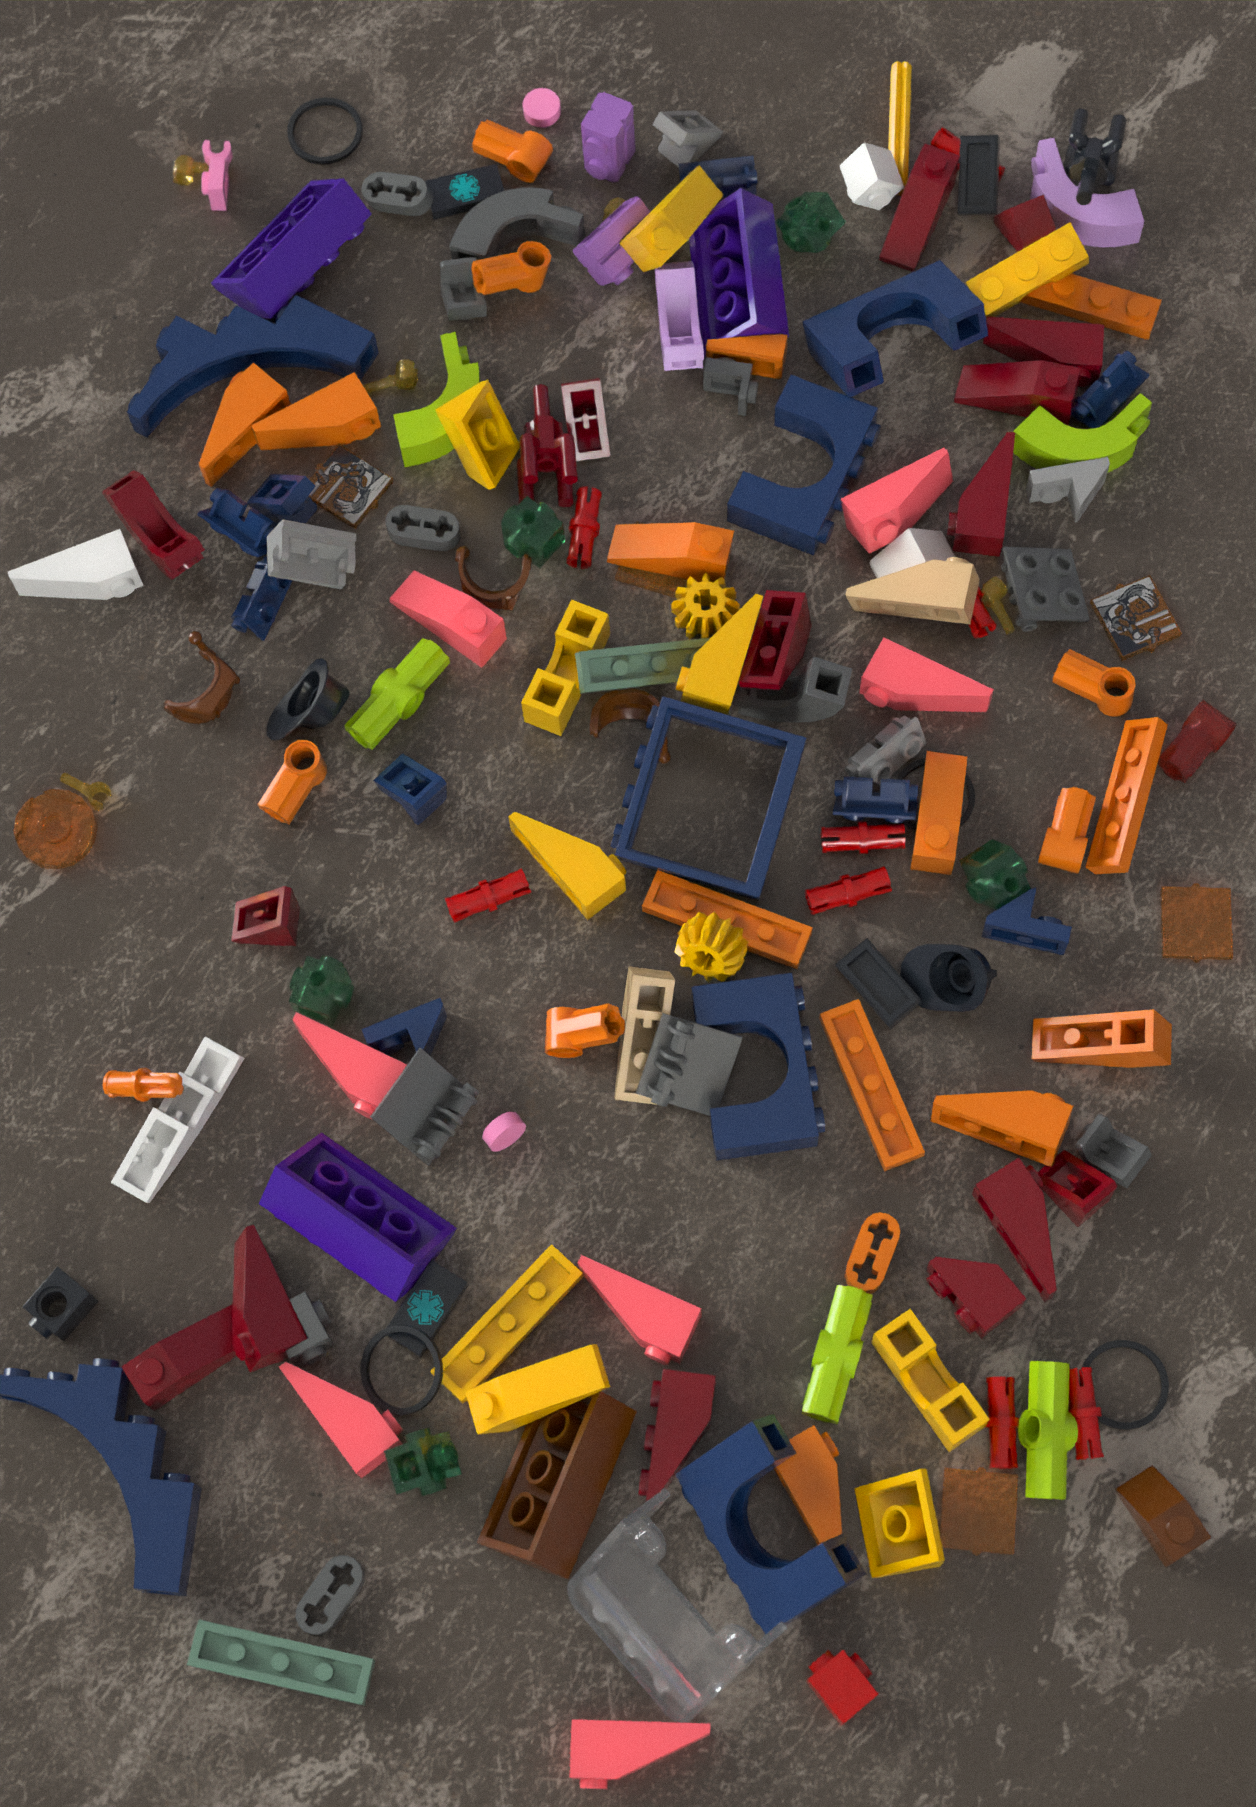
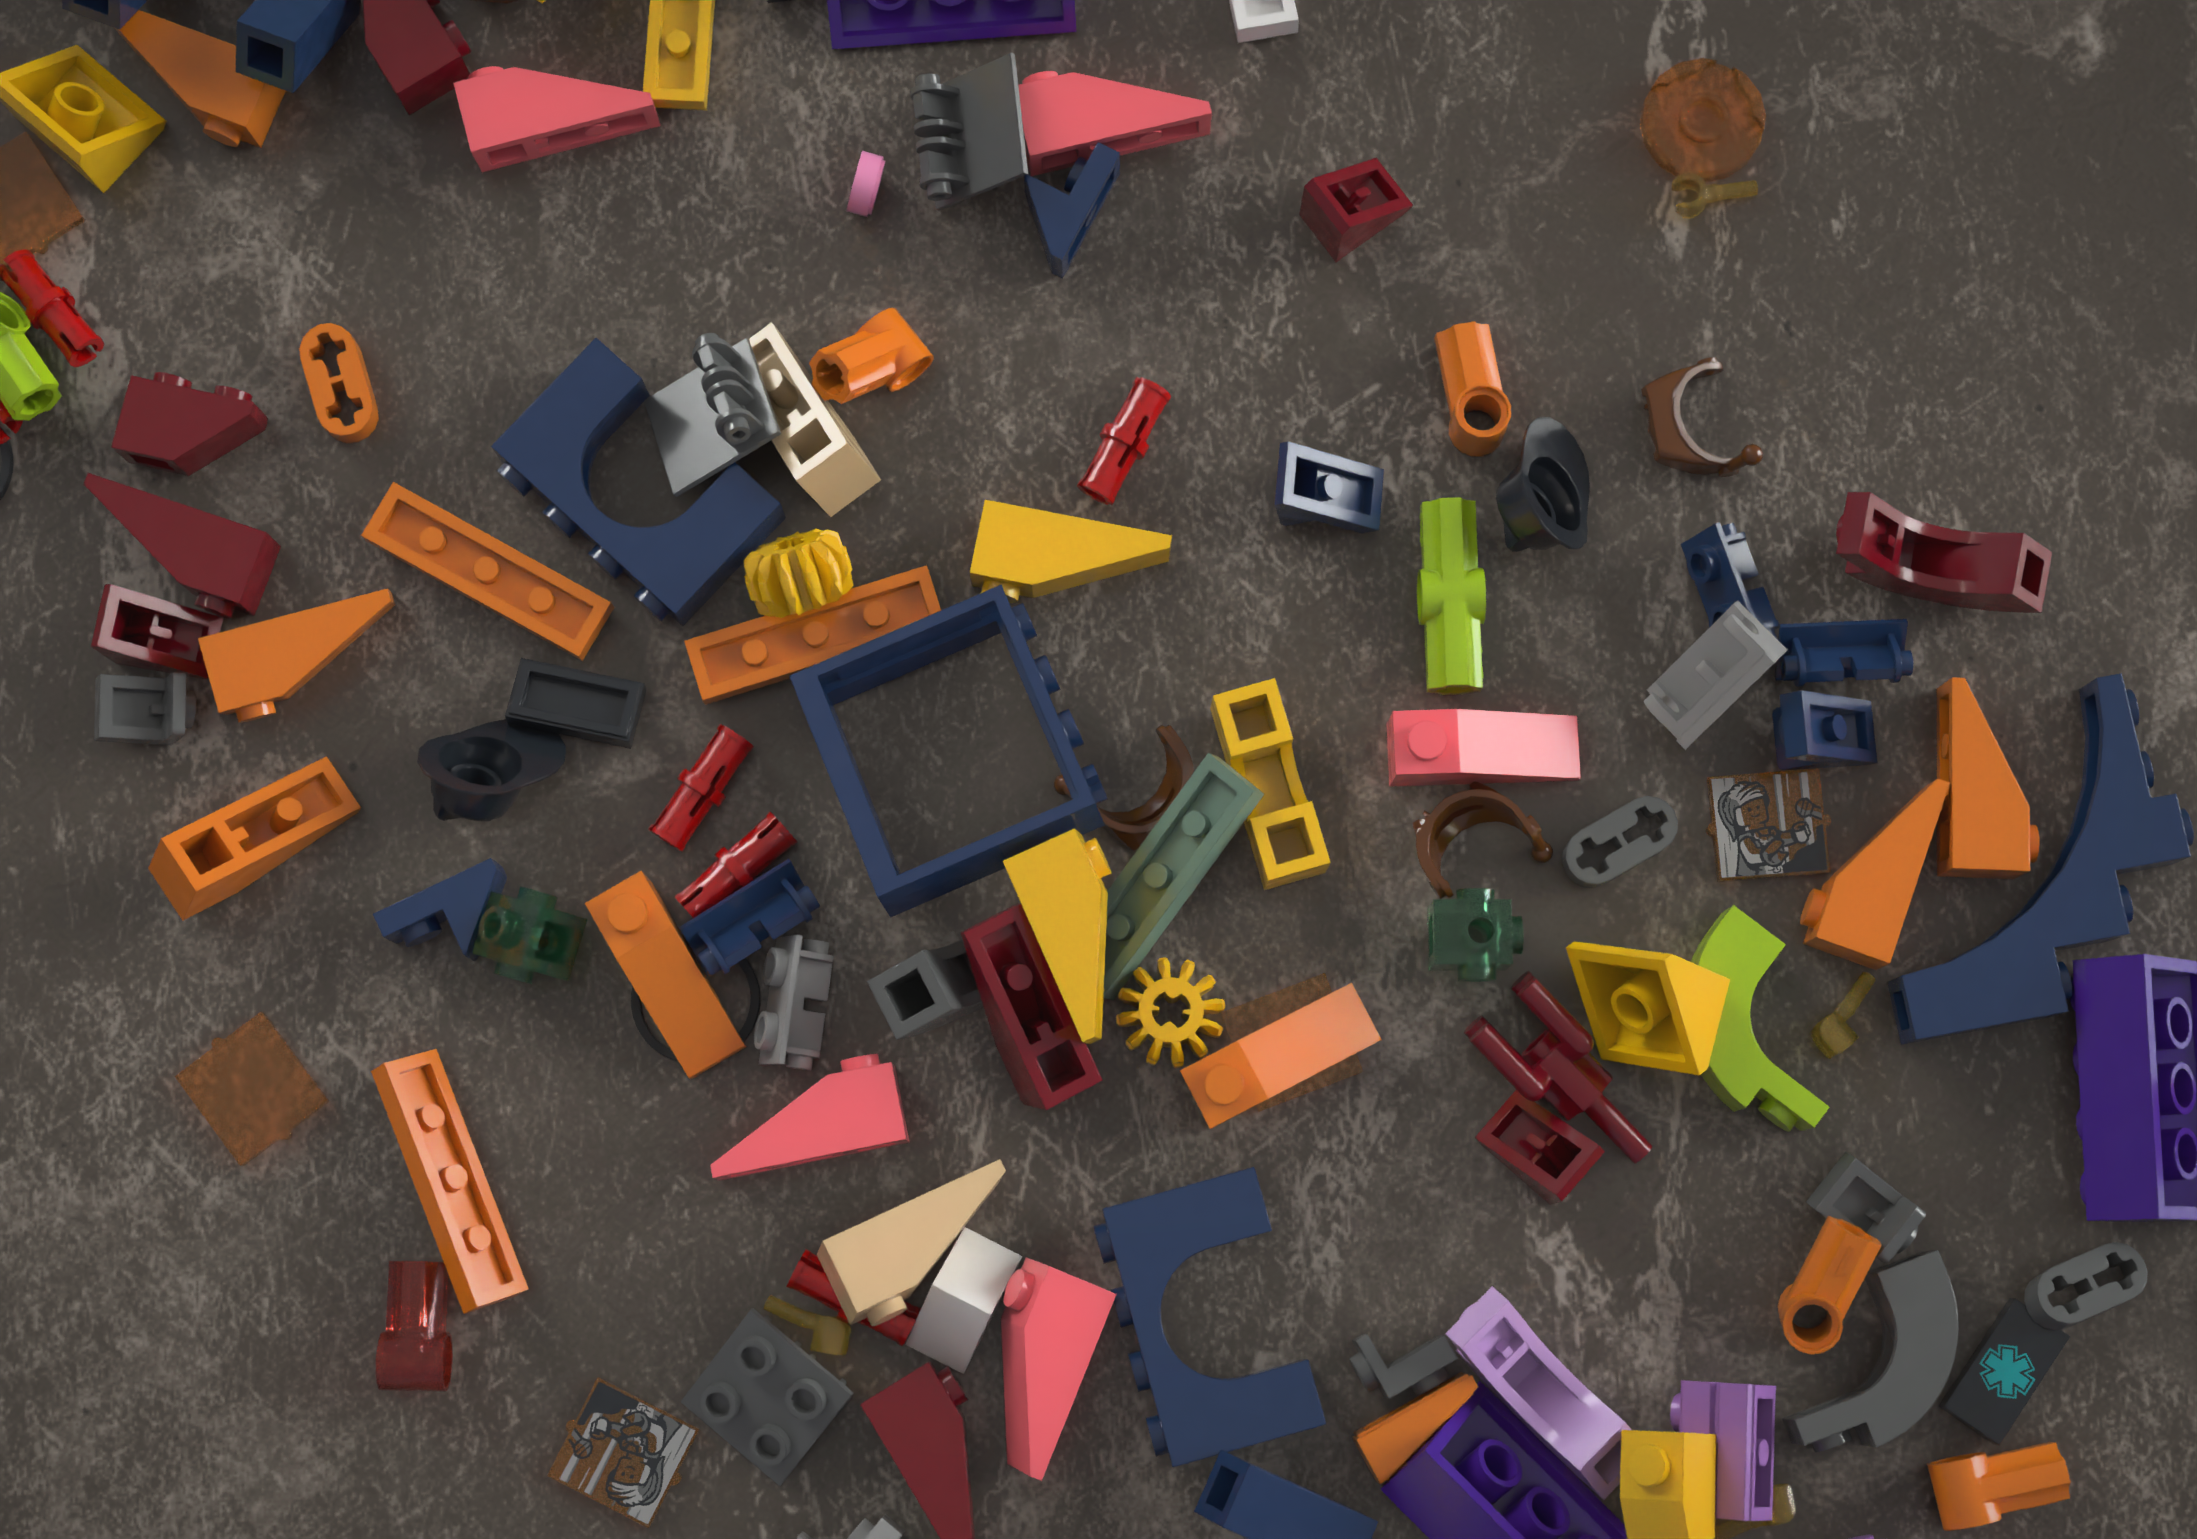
camera: 135 degrees right, 10 degrees up
white slope [8,529,143,600] -> none
clear green brick [289,956,354,1026] -> none
red pin [566,486,602,569] -> none
lime piece [801,1285,873,1424] -> none
yellow arch [871,1309,990,1452] -> none
orange piece [1038,787,1096,874] -> none
orange piece [1053,649,1136,717] -> none

